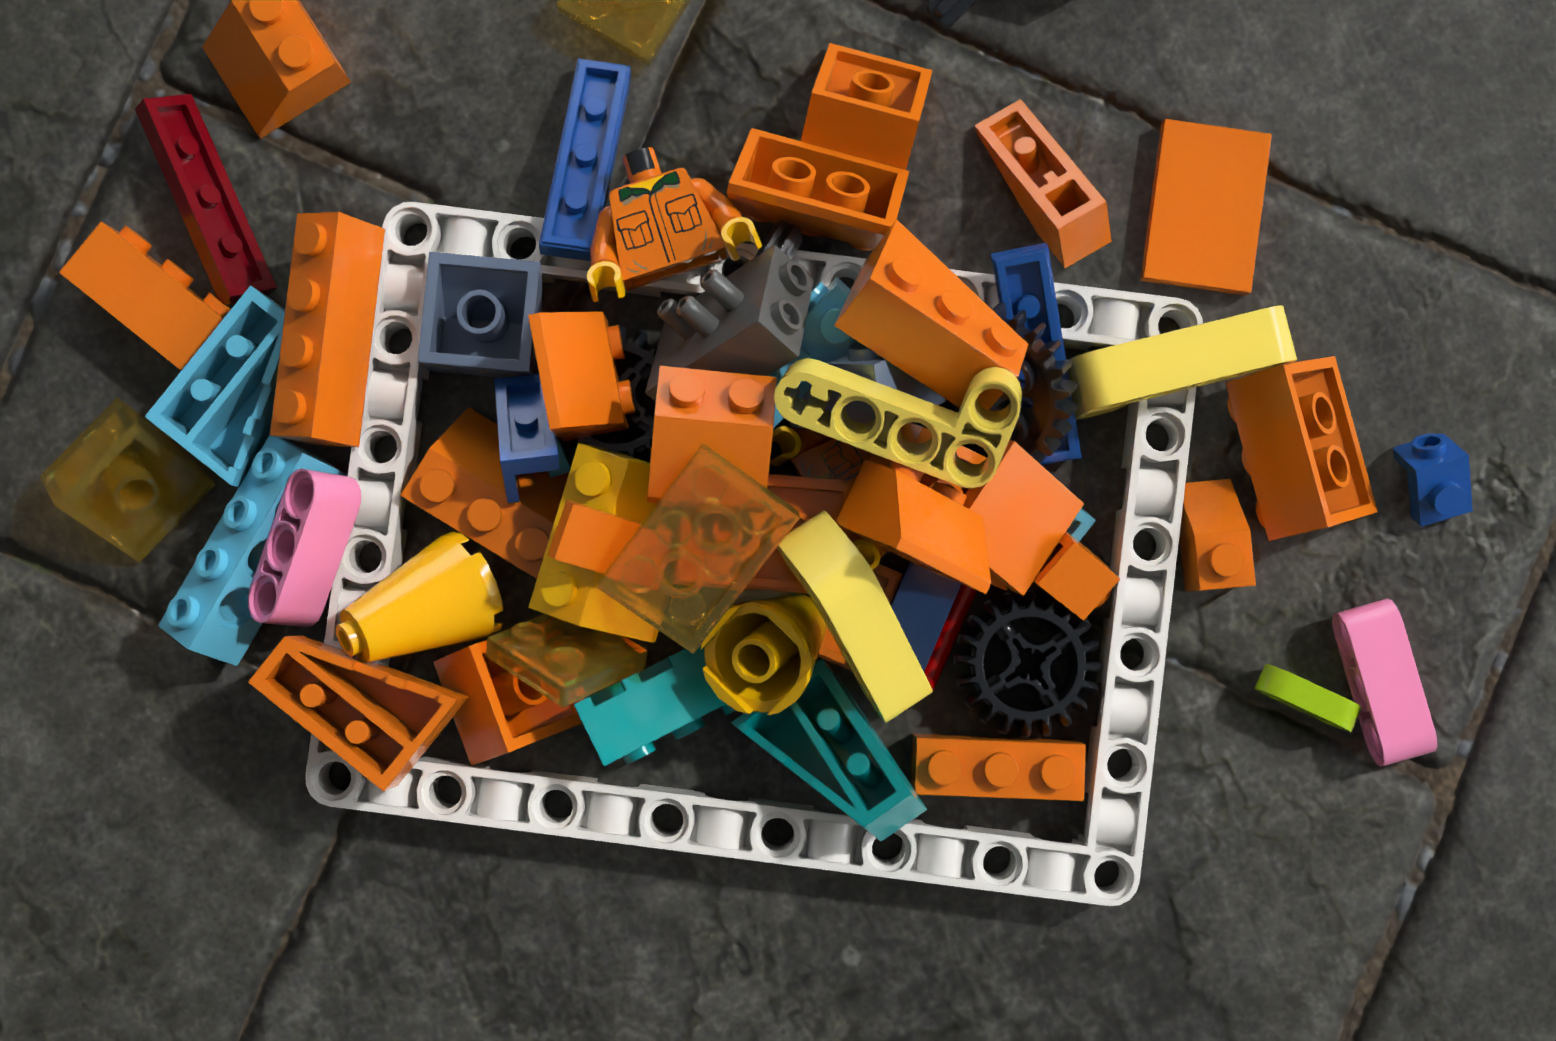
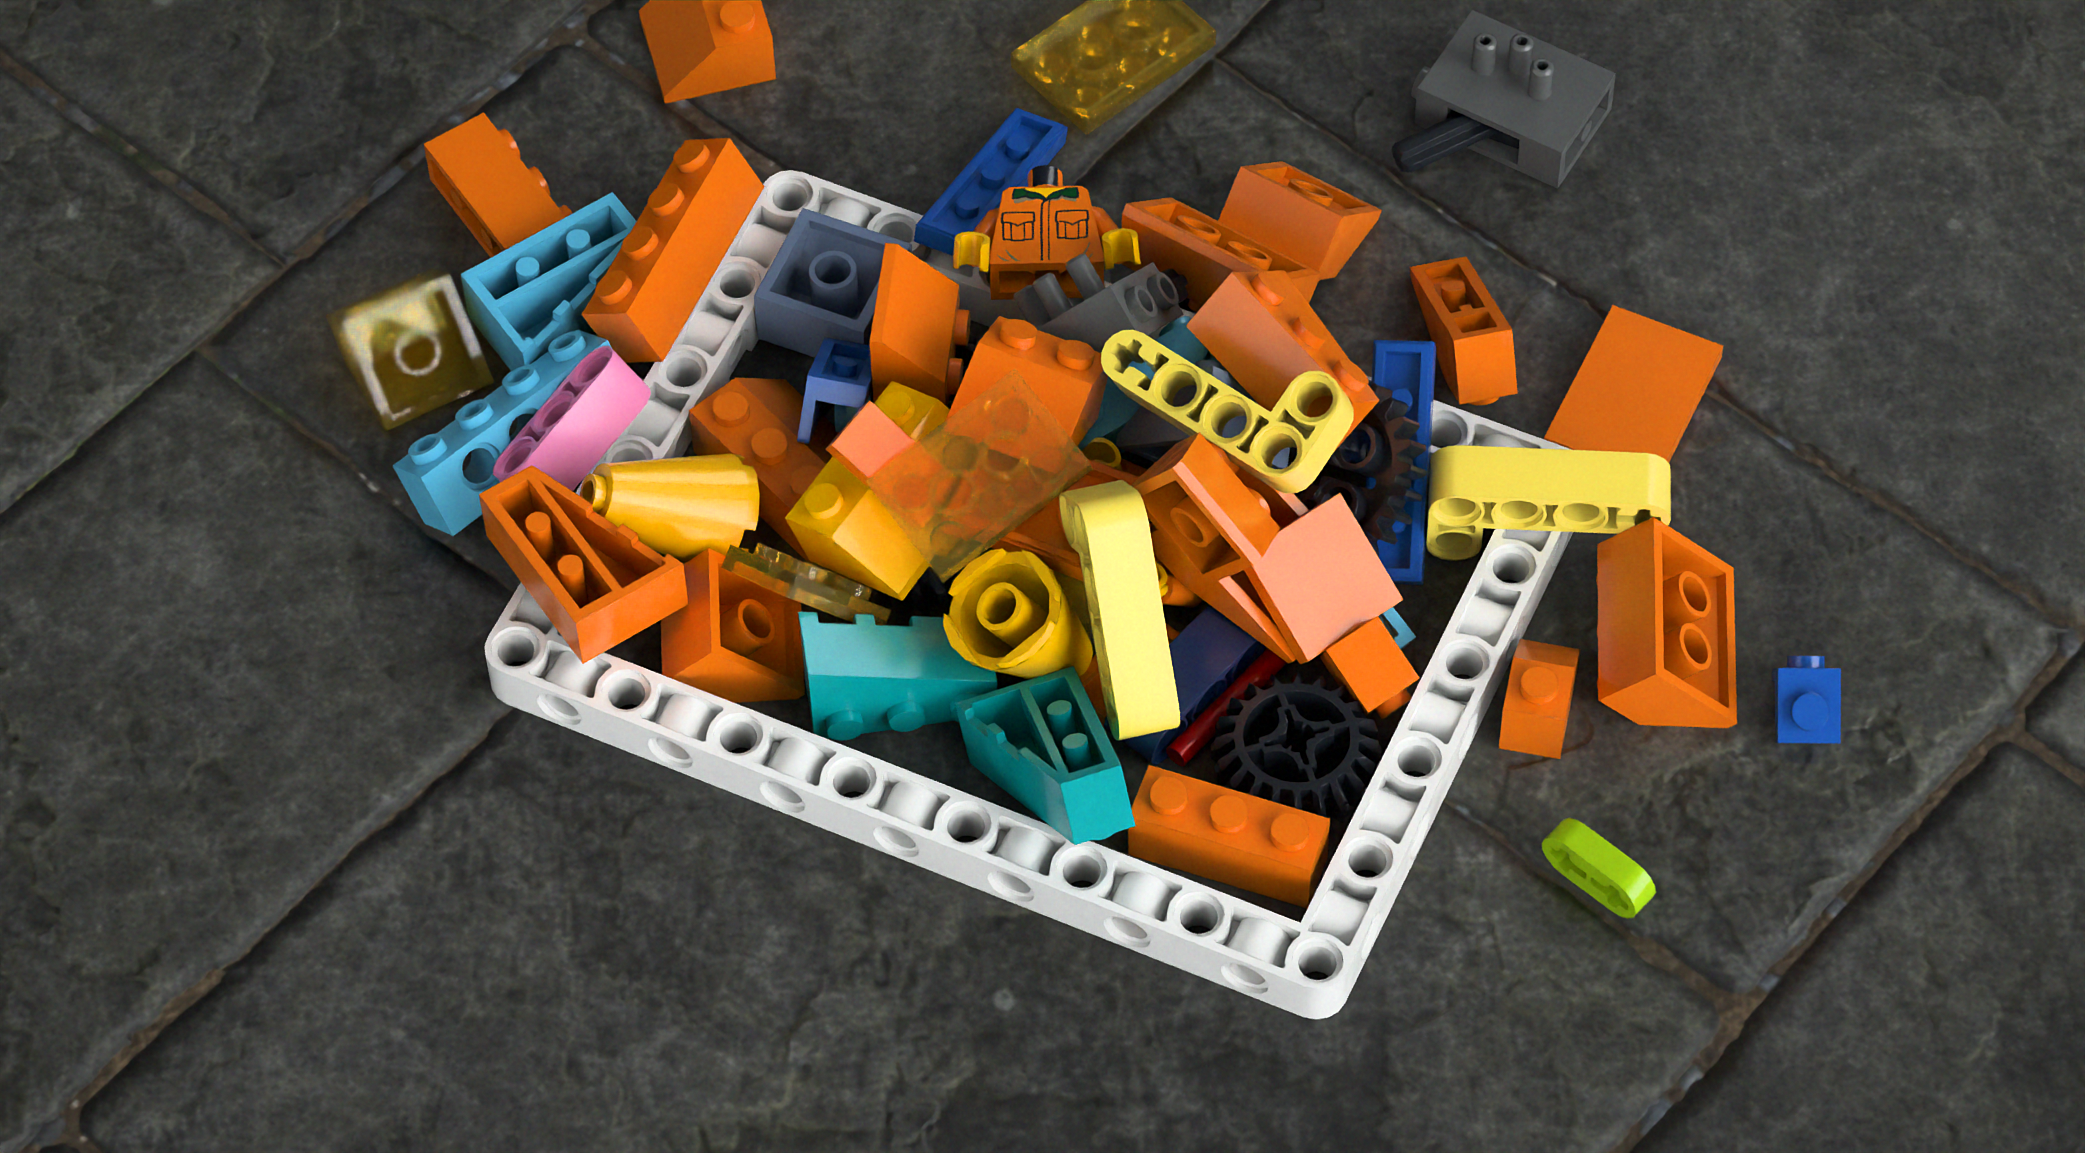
camera: 20 degrees right, 30 degrees down
dark red plate [135,94,277,305] -> none
bright pink beam [1332,598,1437,767] -> none

